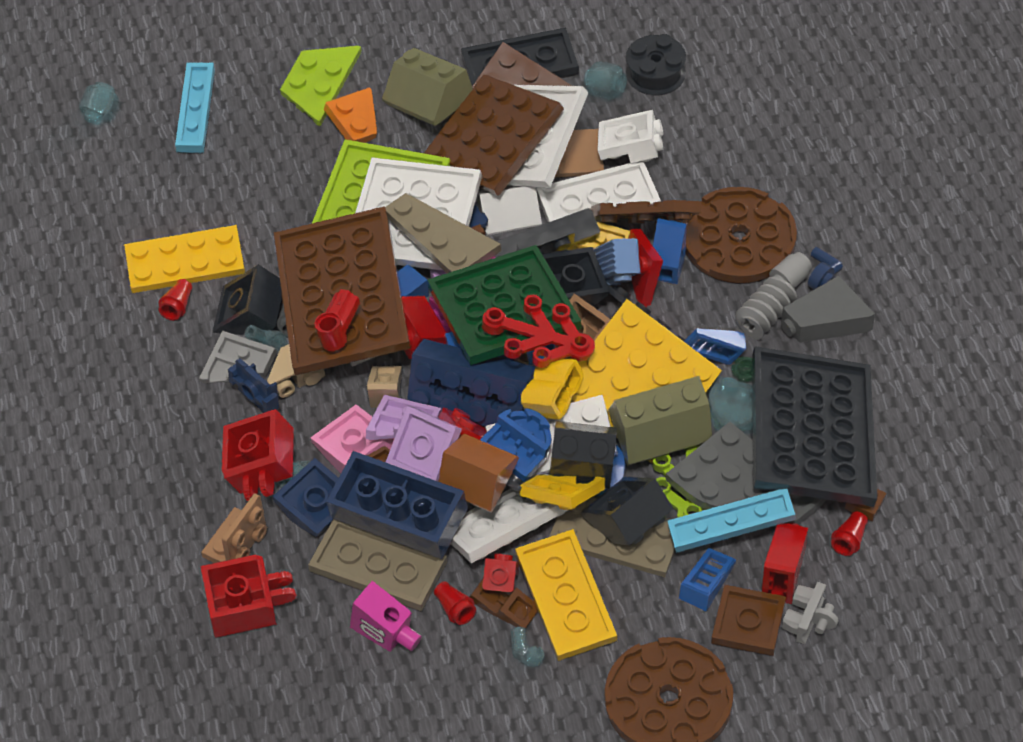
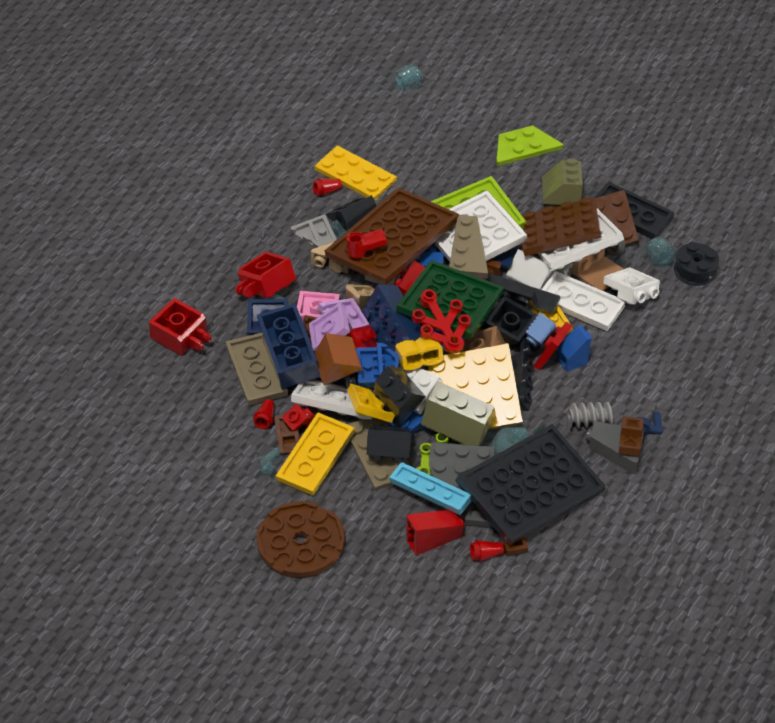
camera: 45 degrees right, 5 degrees down
medium azure plate [175,63,215,153] -> none
medium nougat bracket [201,493,267,563] -> none
dark blue piece [228,358,279,413] -> none
orange wing [324,87,377,143] -> none
dark pink torso [350,581,422,652] -> none
reddish brown plate [591,200,701,225] -> none
blue slope [679,548,736,611] -> none
reddish brown plate [683,187,797,283] -> none
blue slope [684,328,746,365] -> none
reddish brown plate [711,584,786,656] -> none
light grey brick [769,252,812,288] -> none
light grey hips [782,582,839,644] -> none
none -> reddish brown slope [618,416,644,456]

